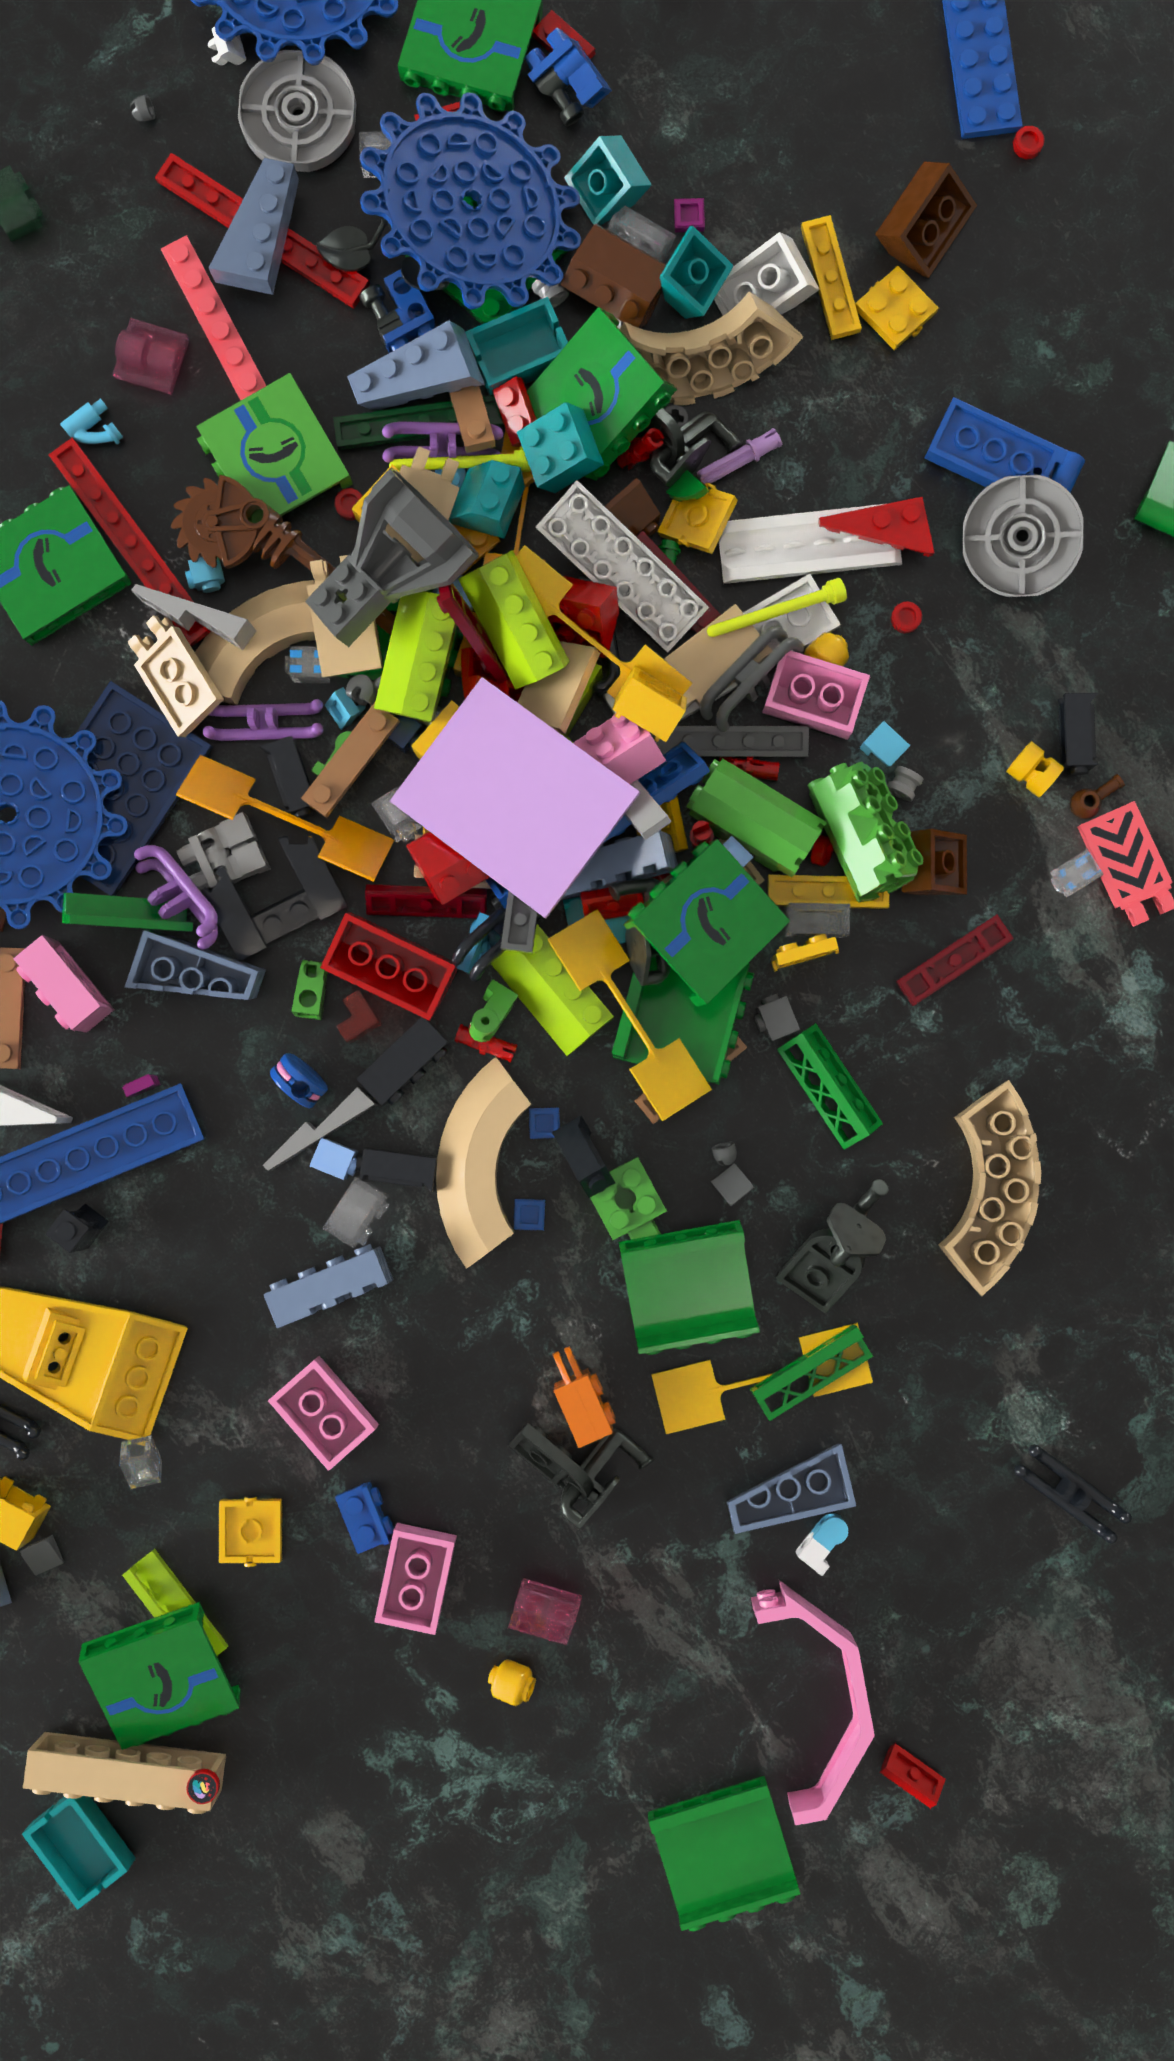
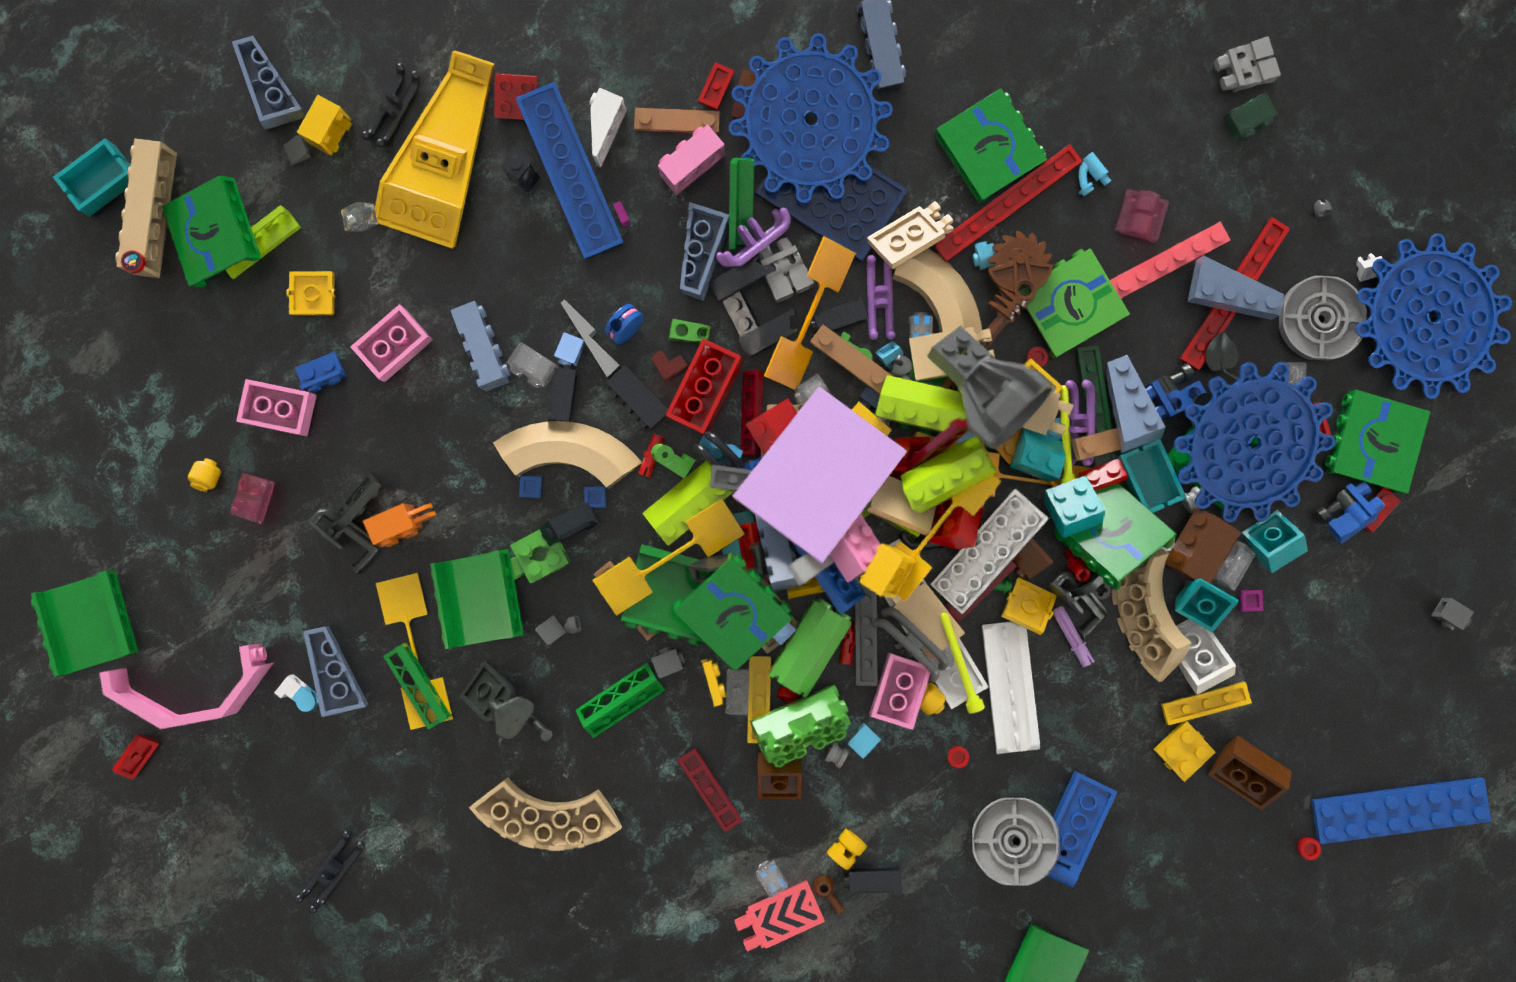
camera: 80 degrees right, 0 degrees up
light grey slope [132,584,256,650] -> none
green tile [666,470,709,502] -> none
red pin [689,820,714,848] -> none
red wing [818,497,935,557] -> none

